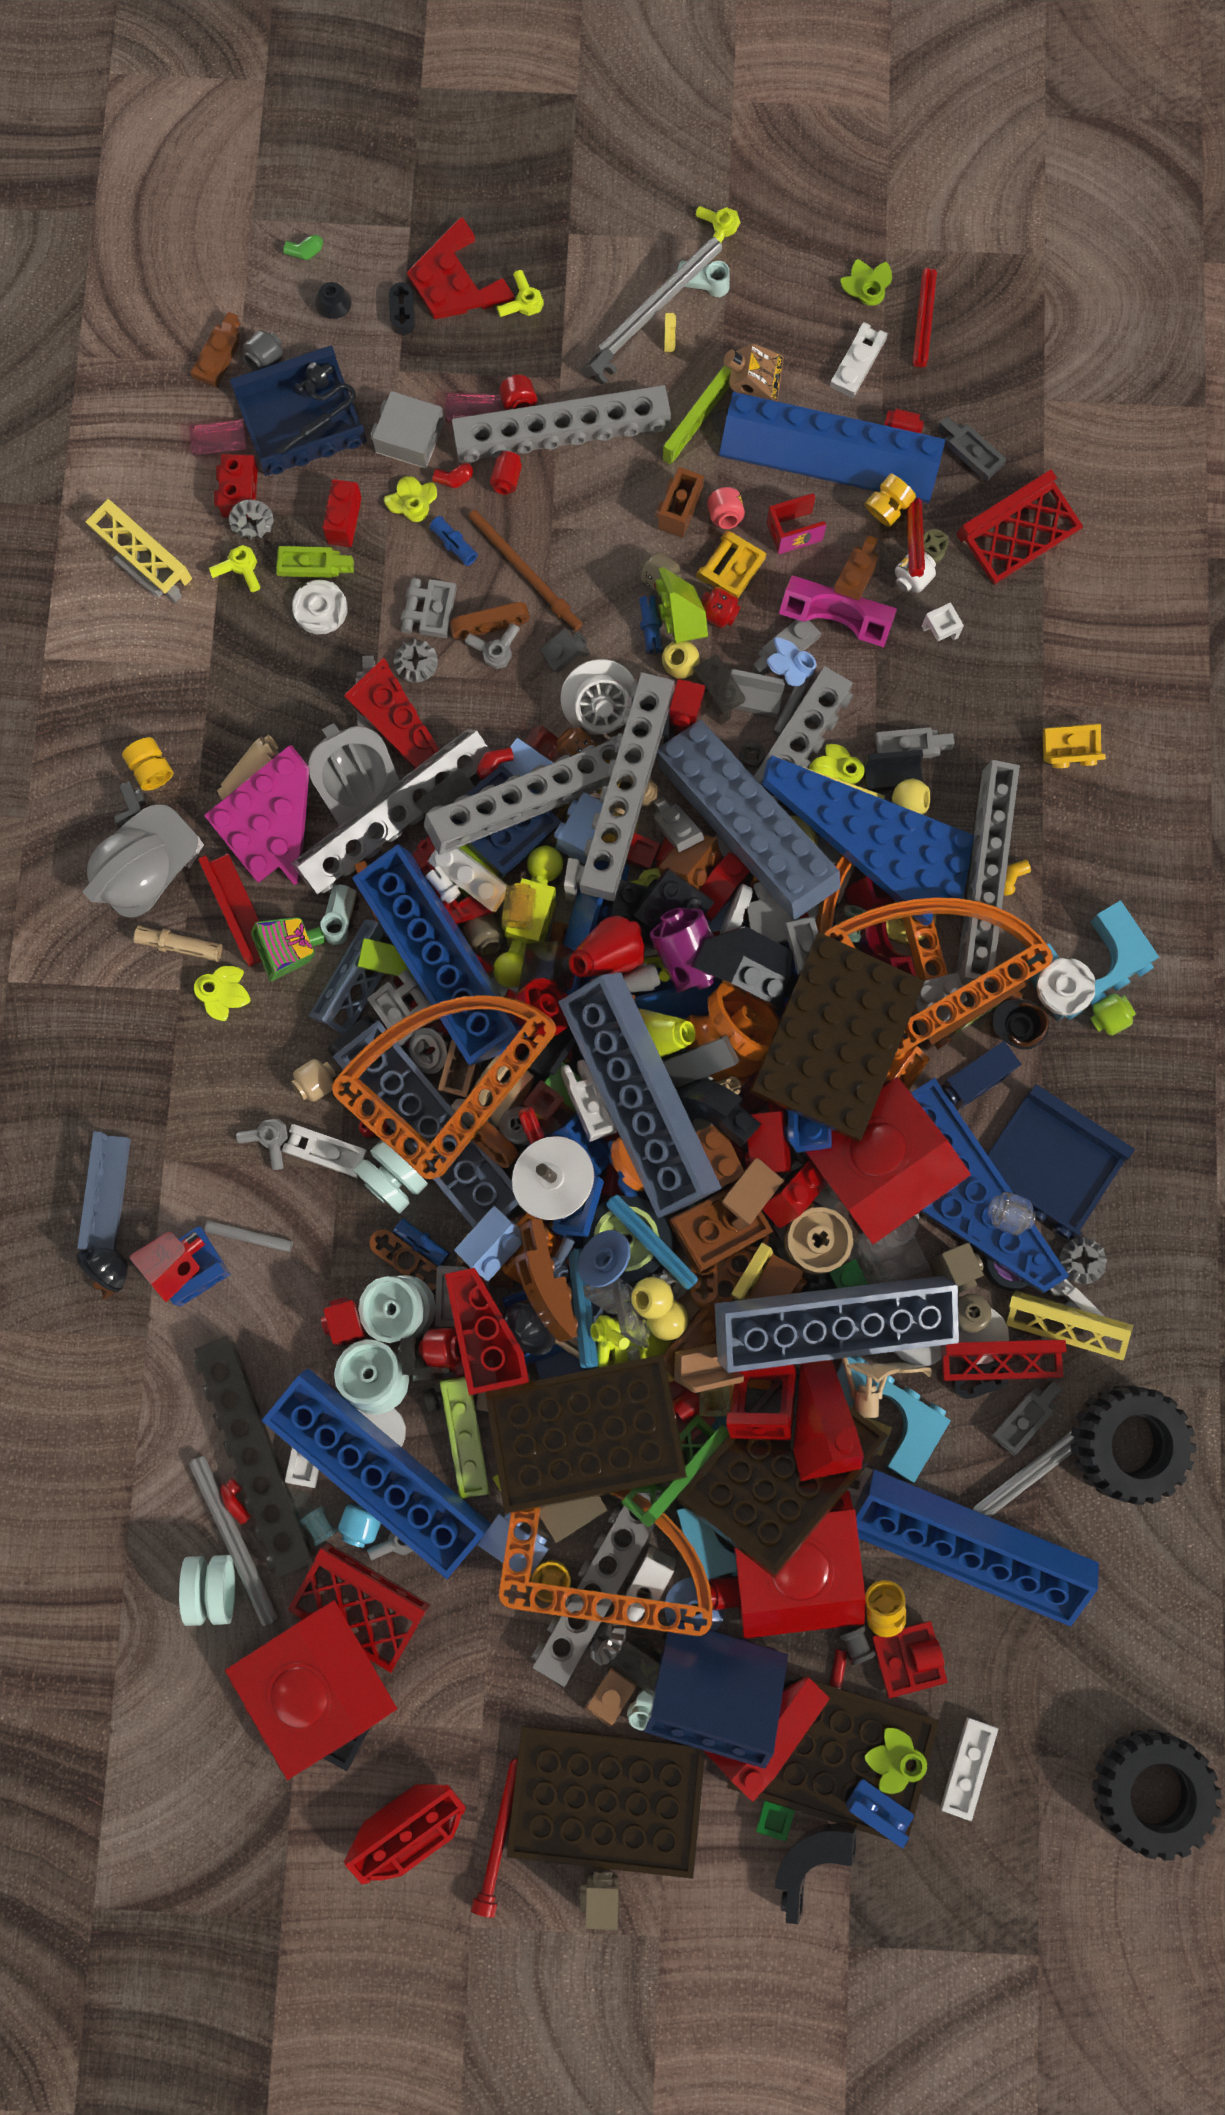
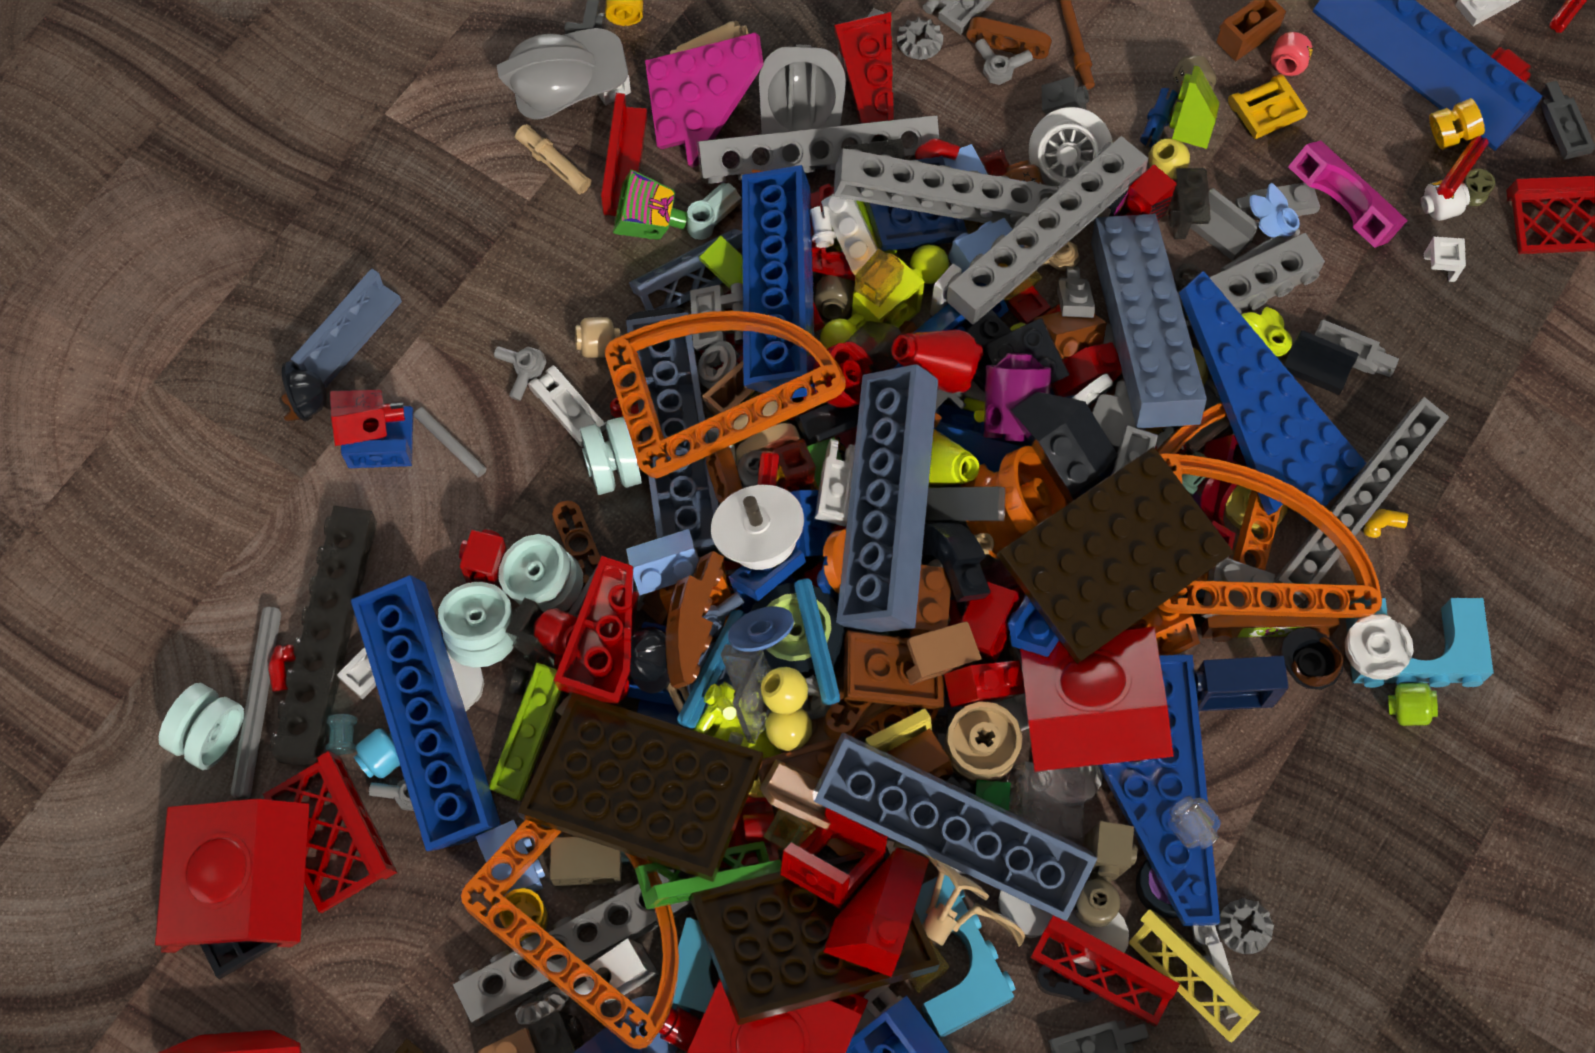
camera: 30 degrees right, 10 degrees down
neon yellow plate [194,966,251,1021] -> none
blue pin [392,1218,450,1267] -> none
light grey cone [622,962,660,992] -> none
red head [700,587,741,629] -> none
red piece [766,493,826,554] -> none
dark orange hinge [833,536,879,601] -> none
light yellow piece [892,778,930,814] -> none
dark blue panel [987,1084,1135,1239] -> none
yellow bracket [1043,723,1106,768] -> none

